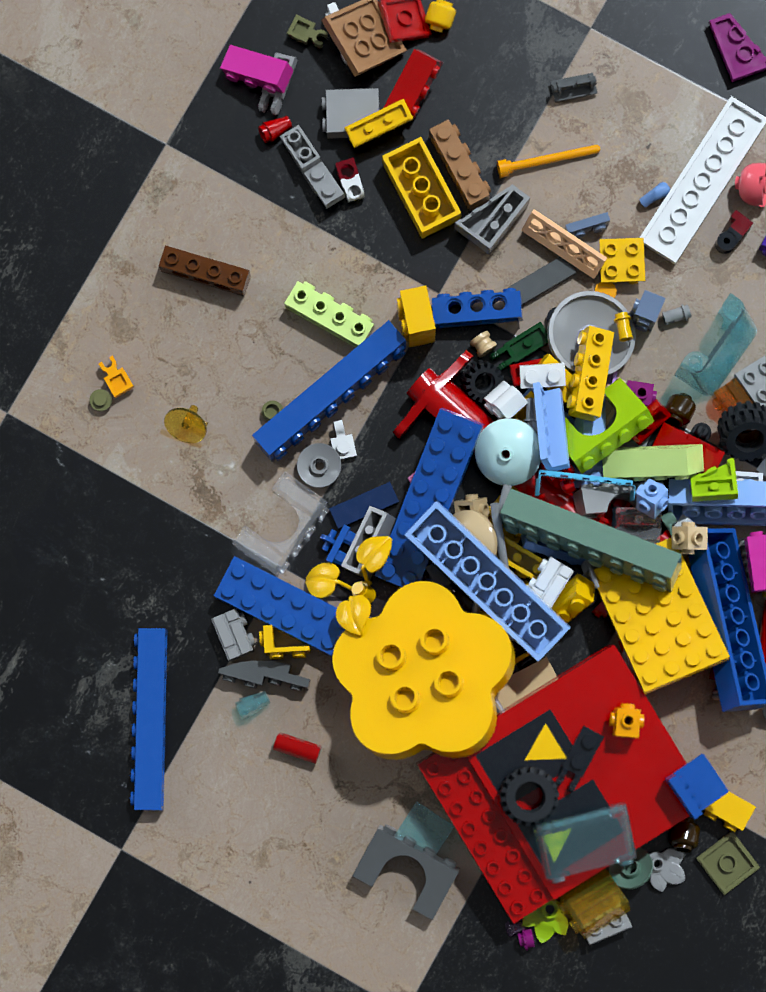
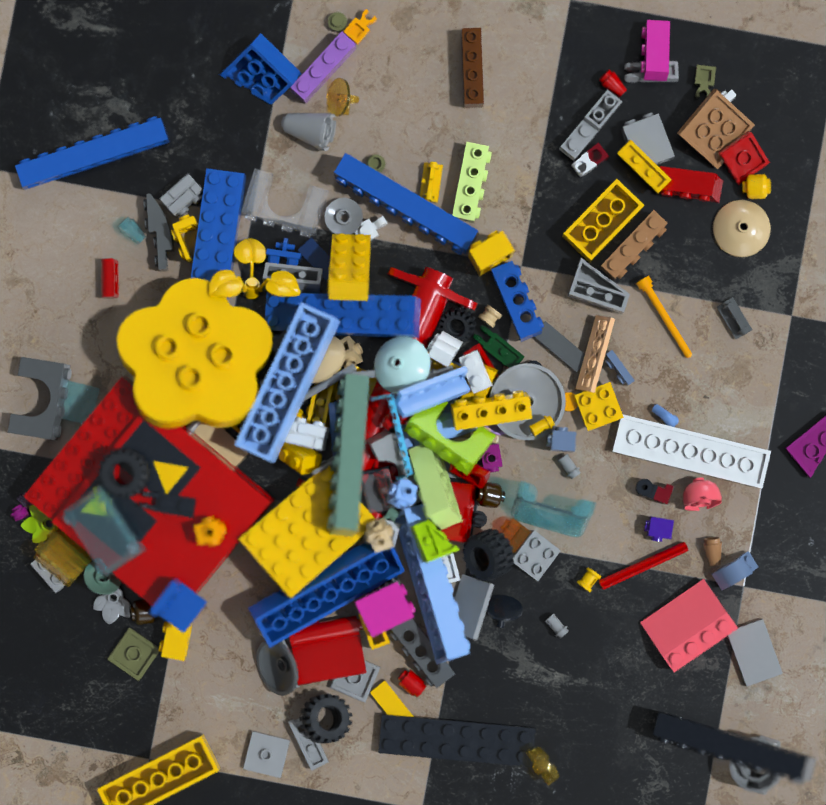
camera: 70 degrees right, 5 degrees up
none -> blue wedge [220,33,302,105]
none -> light grey cone [281,113,336,151]
none -> medium lavender brick [290,31,357,104]
none -> yellow brick [329,233,371,301]
none -> yellow hinge [419,162,443,203]
none -> tan dish [713,200,770,257]

